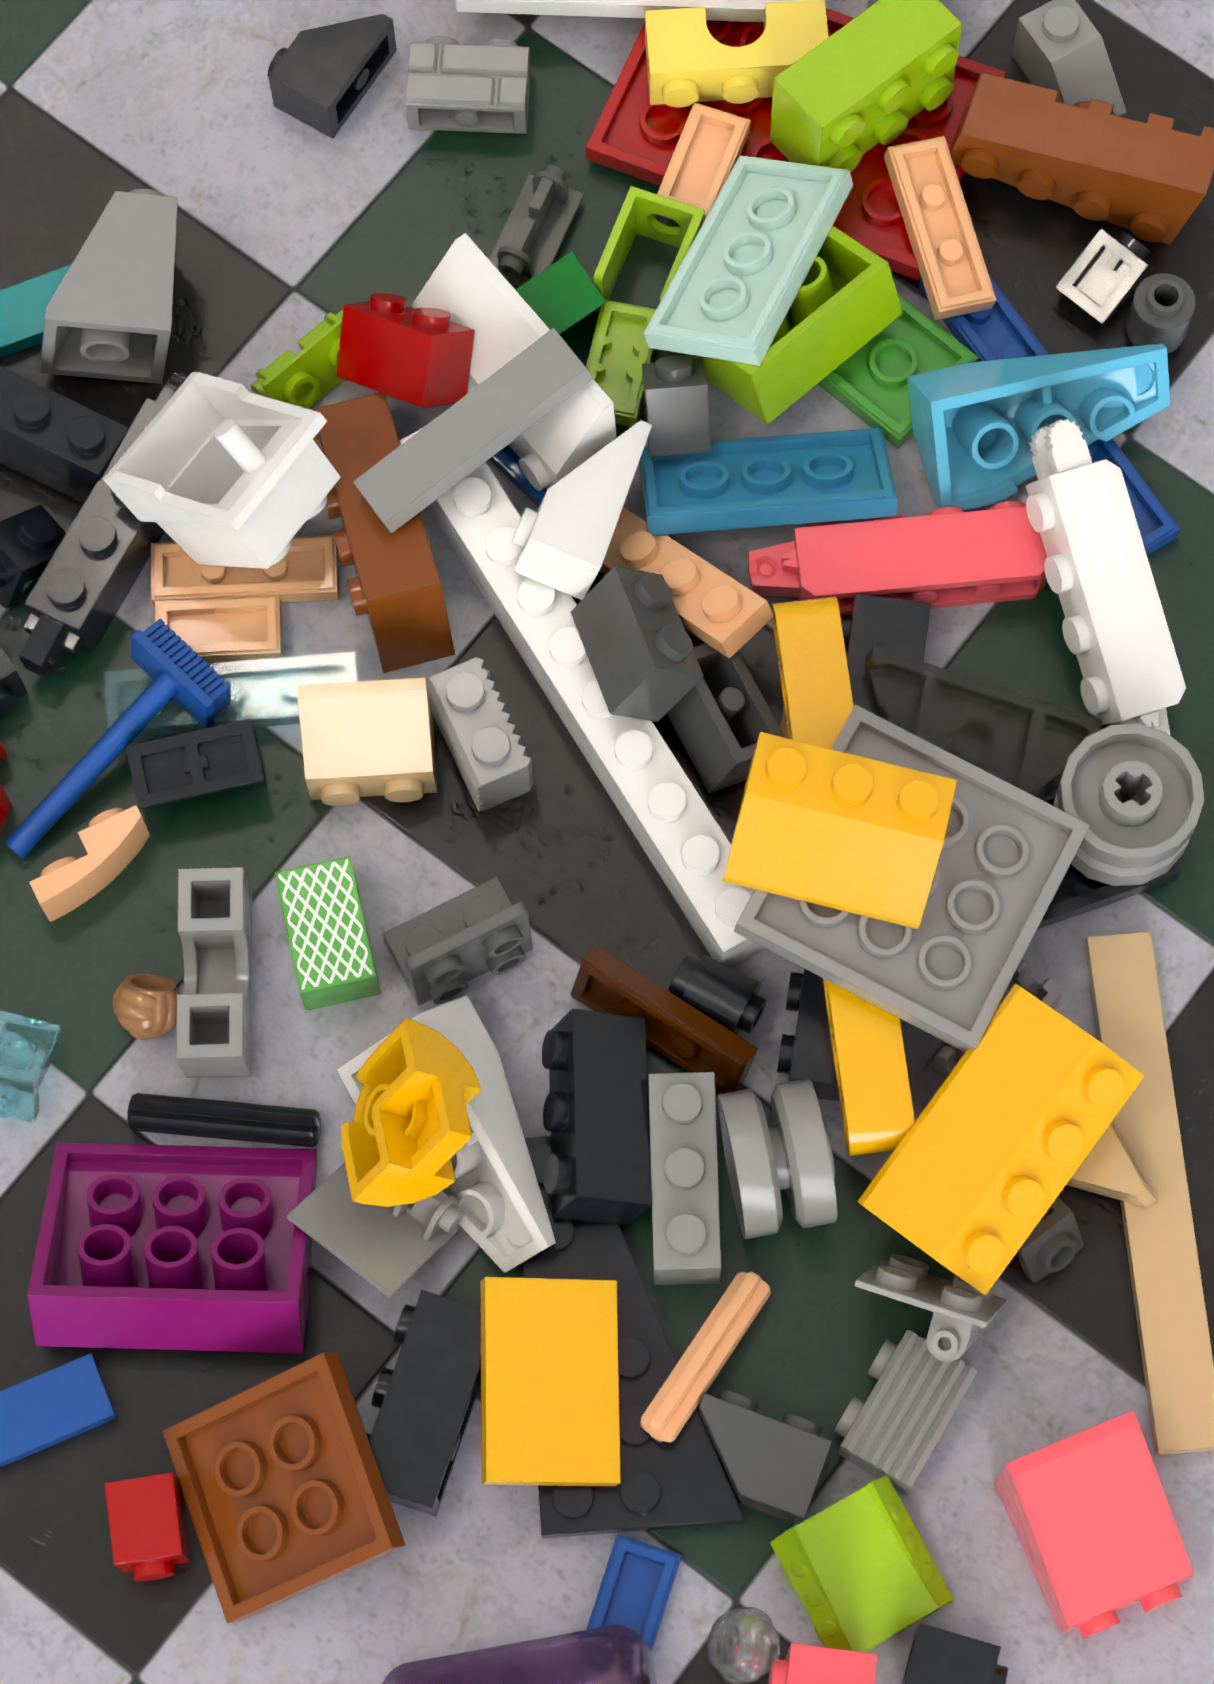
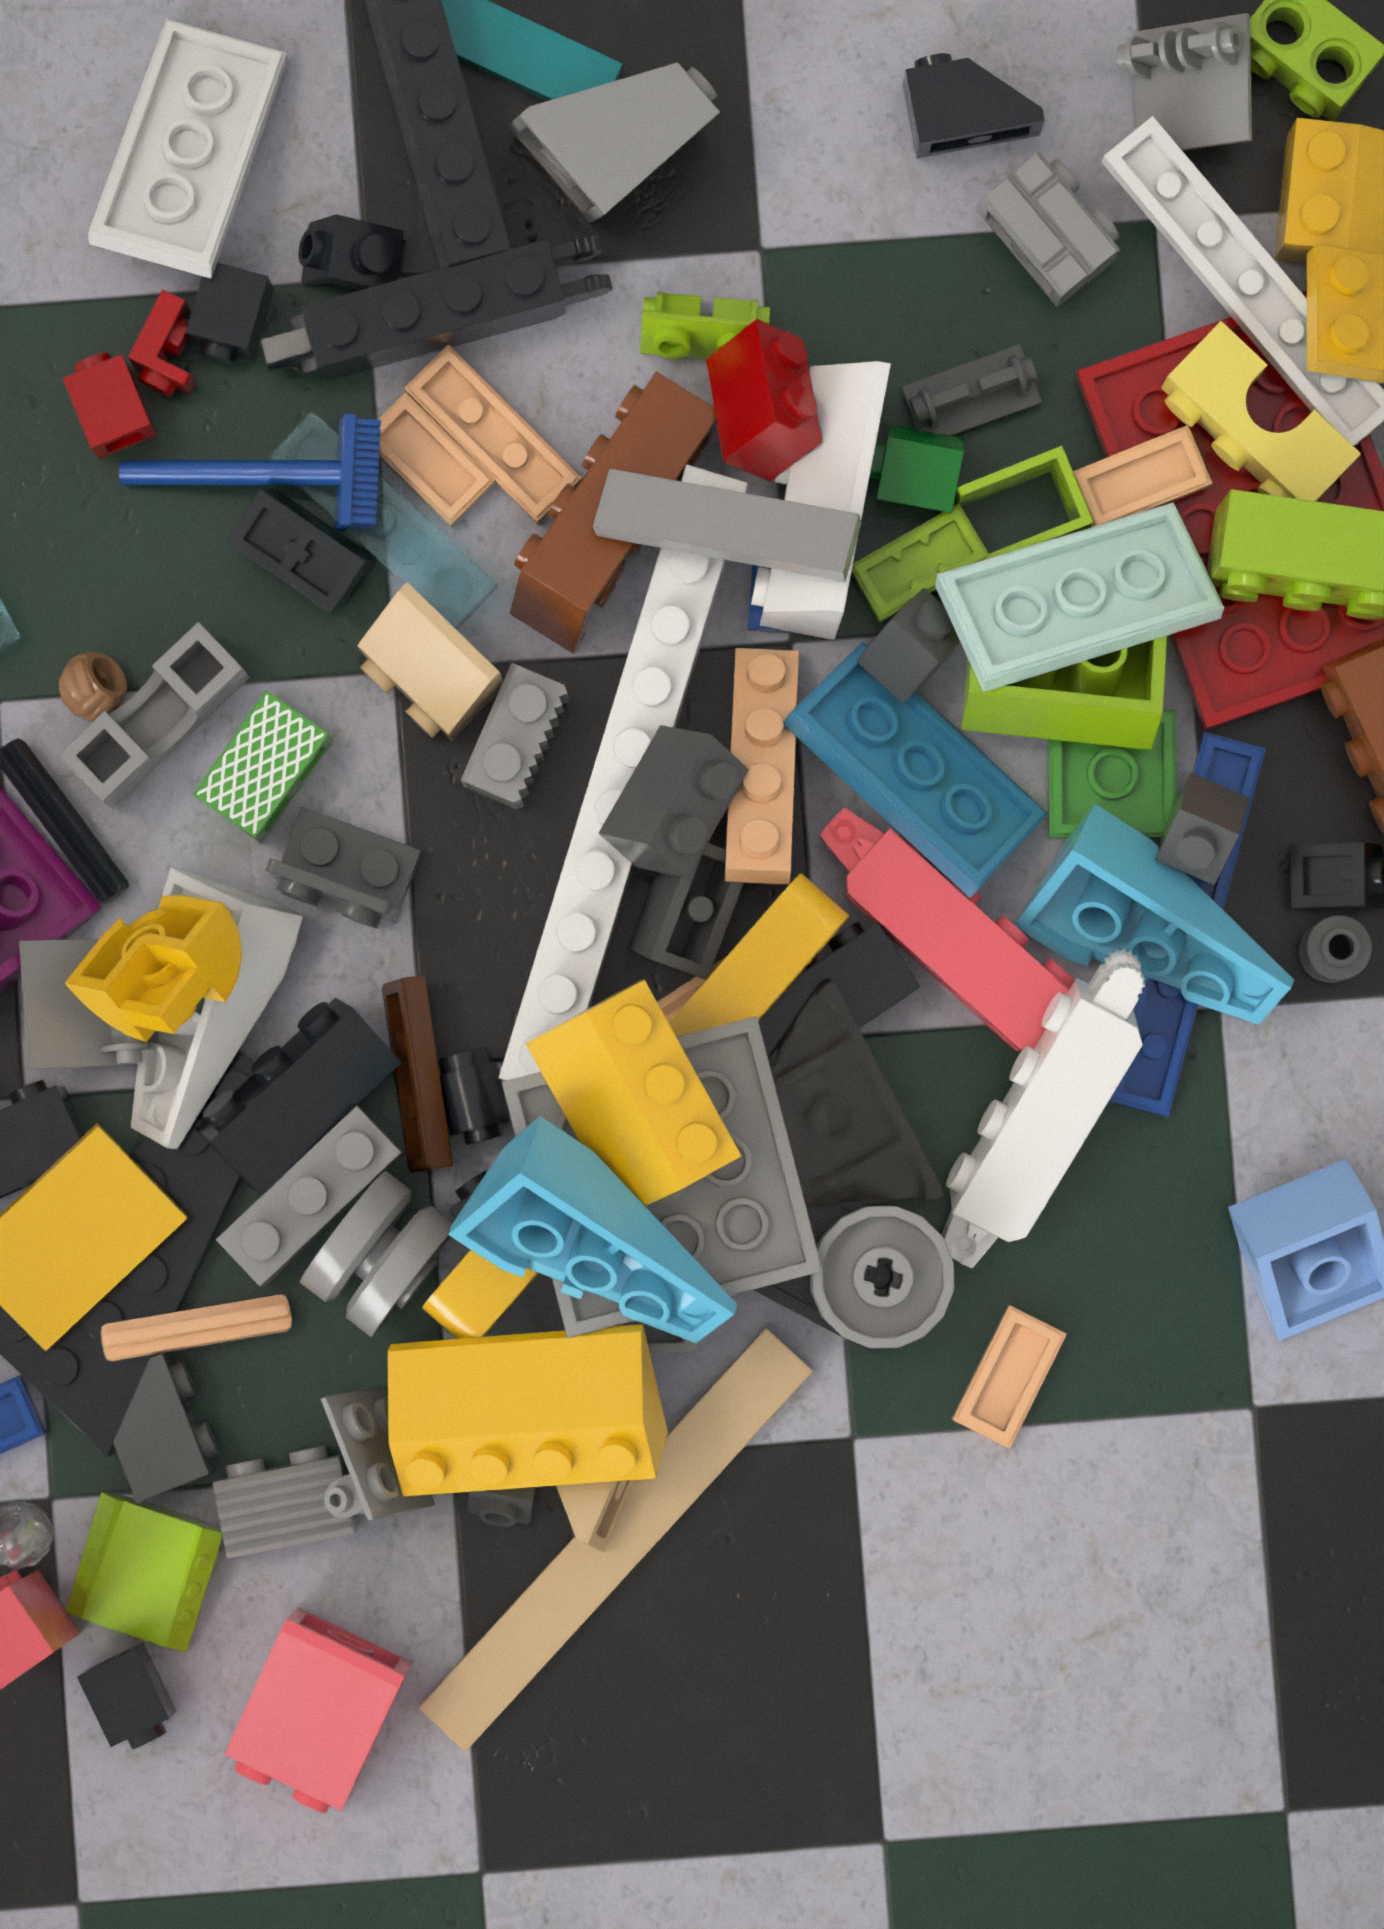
camera: 45 degrees right, 15 degrees up
light nougat slope [29,805,150,922] -> none
white piece [103,372,341,569] -> none
white slope [511,420,652,600] -> none
light nougat tile [883,136,997,320] -> none
none -> medium azure wedge [448,1116,738,1344]
none -> dark grey brick [1155,773,1249,885]

